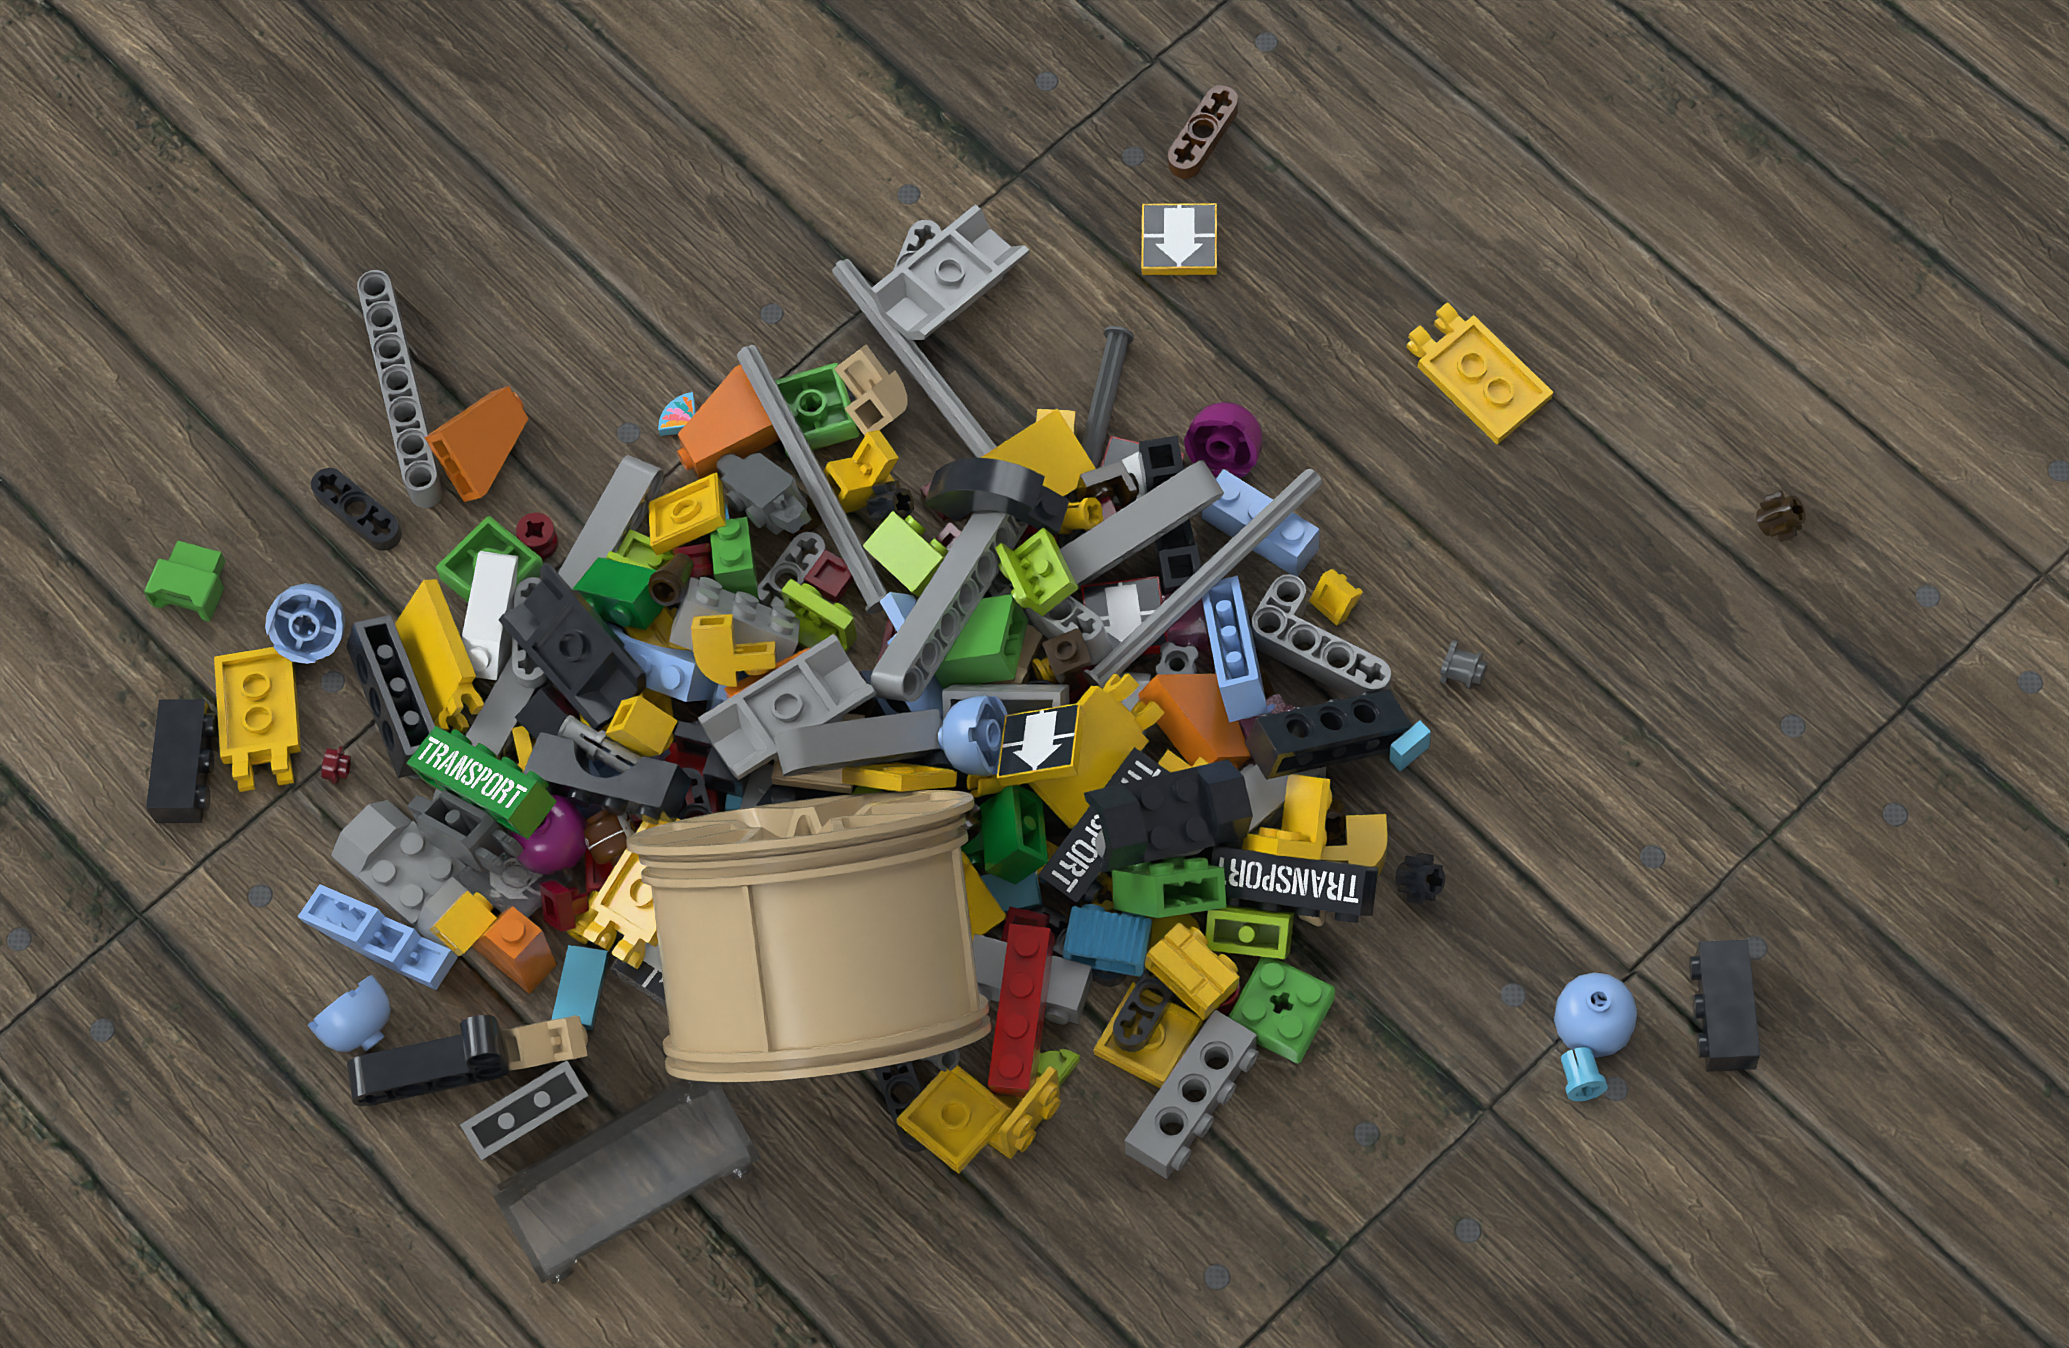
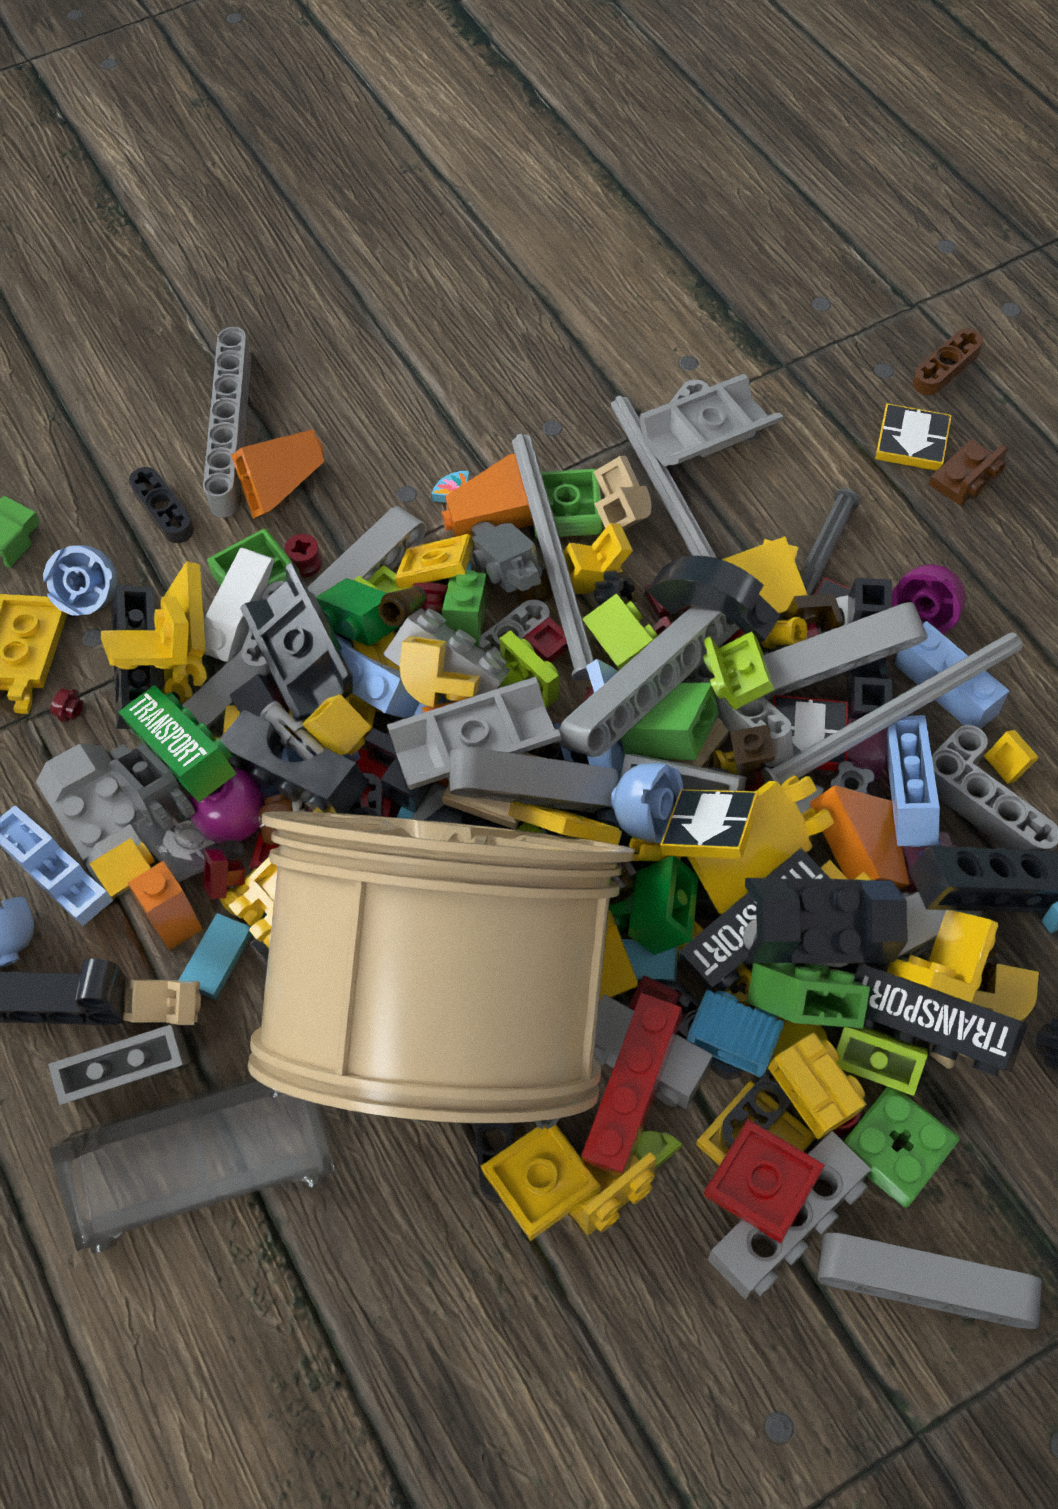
camera: 10 degrees right, 5 degrees down
none -> yellow bracket [101,597,189,669]
none -> red tile [704,1119,825,1243]
none -> light grey beam [818,1233,1042,1329]
none -> reddish brown bracket [928,439,1008,506]

